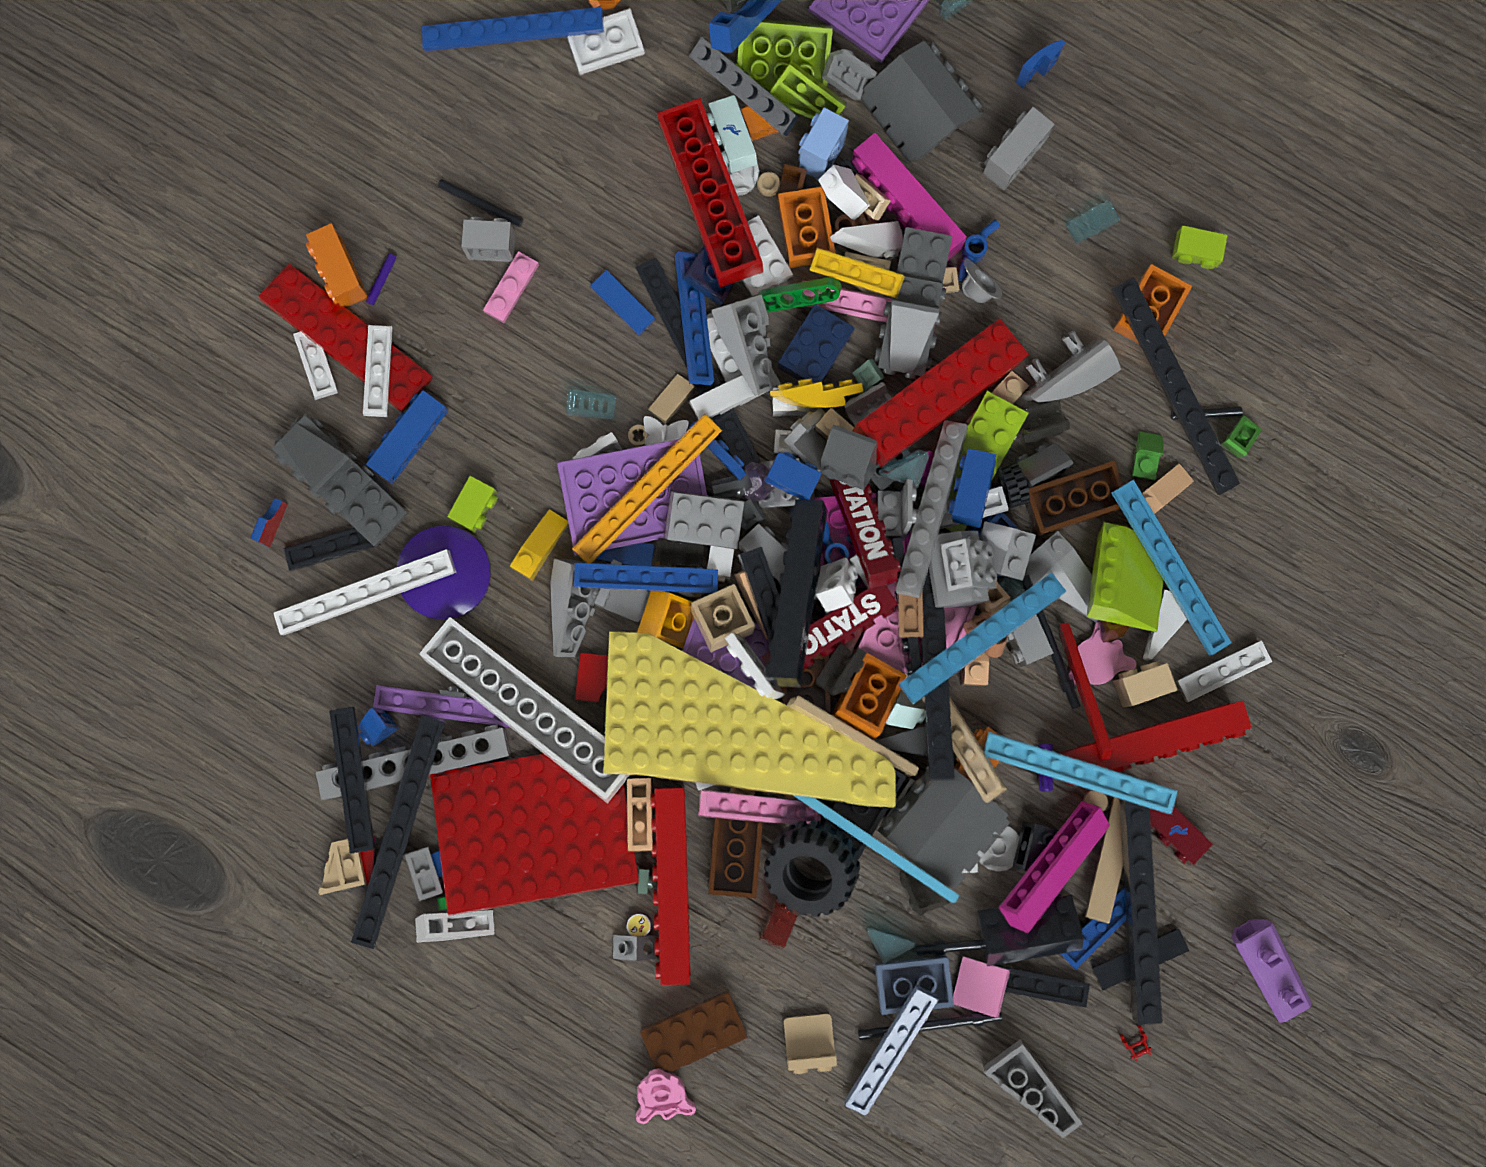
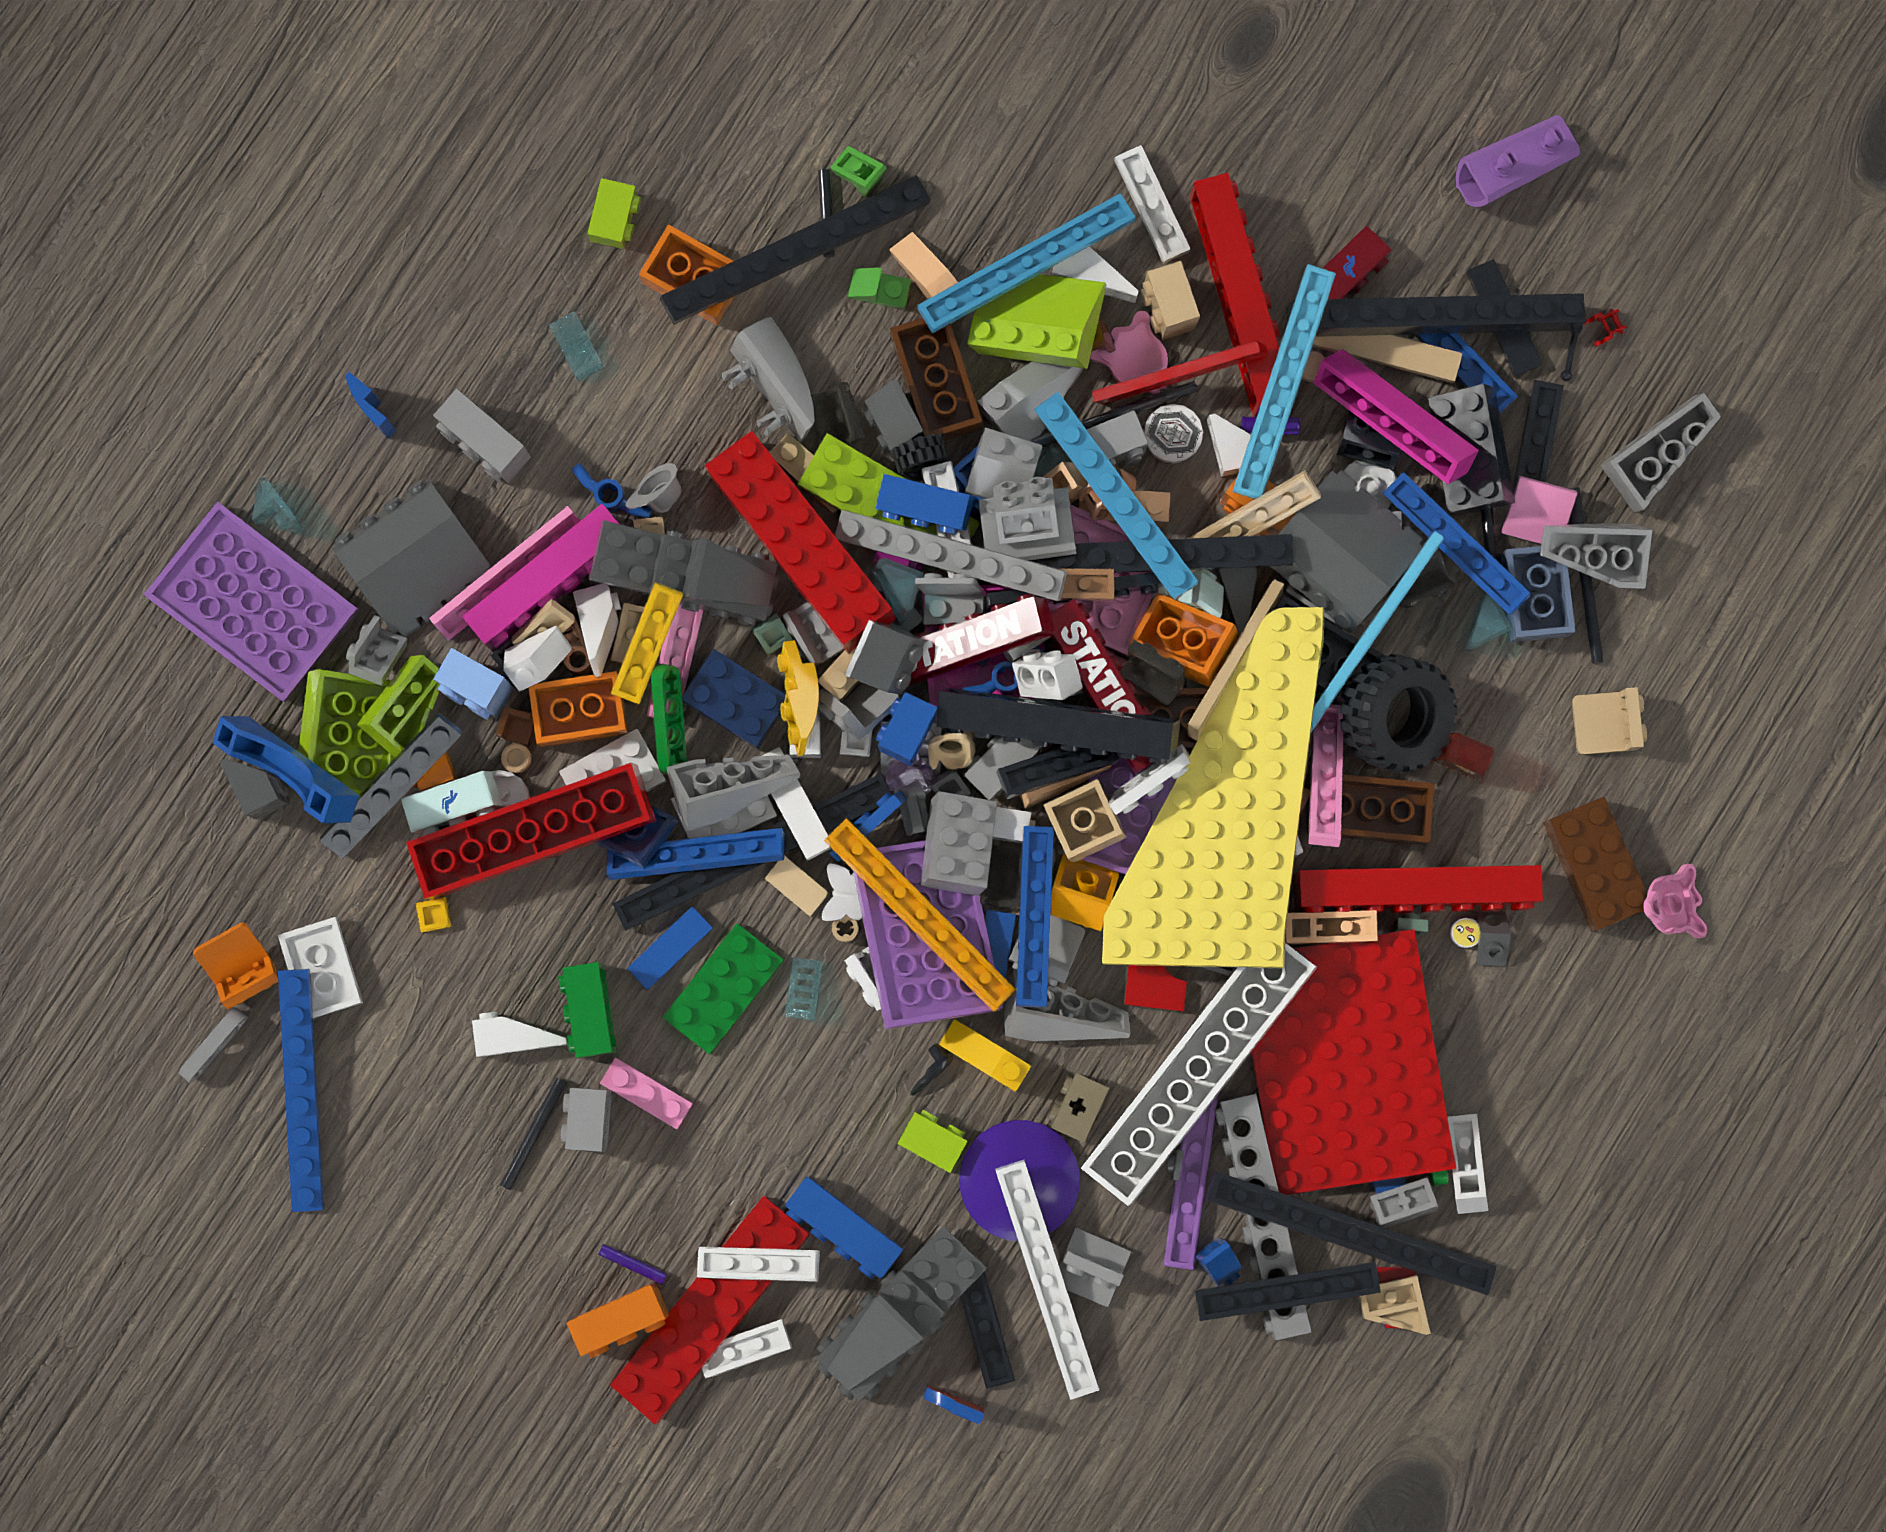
camera: 90 degrees left, 0 degrees up
plate [844,985,938,1116] -> none
none -> yellow tile [416,897,452,933]
none -> bright pink plate [429,506,580,641]
none -> white slope [472,1012,568,1057]
none -> green brick [558,962,617,1059]
none -> green plate [662,924,784,1055]
none -> black bar [910,1043,953,1096]
none -> tan hair [928,731,976,770]
none -> dark tan brick [1048,1073,1109,1143]
none -> light grey bracket [1059,1227,1131,1307]
none -> tile [1144,404,1203,464]
none -> white slope [1207,414,1251,477]
none -> blue plate [1383,472,1532,616]
none -> light grey wedge [1540,523,1653,588]
none -> black hinge [1561,326,1583,381]

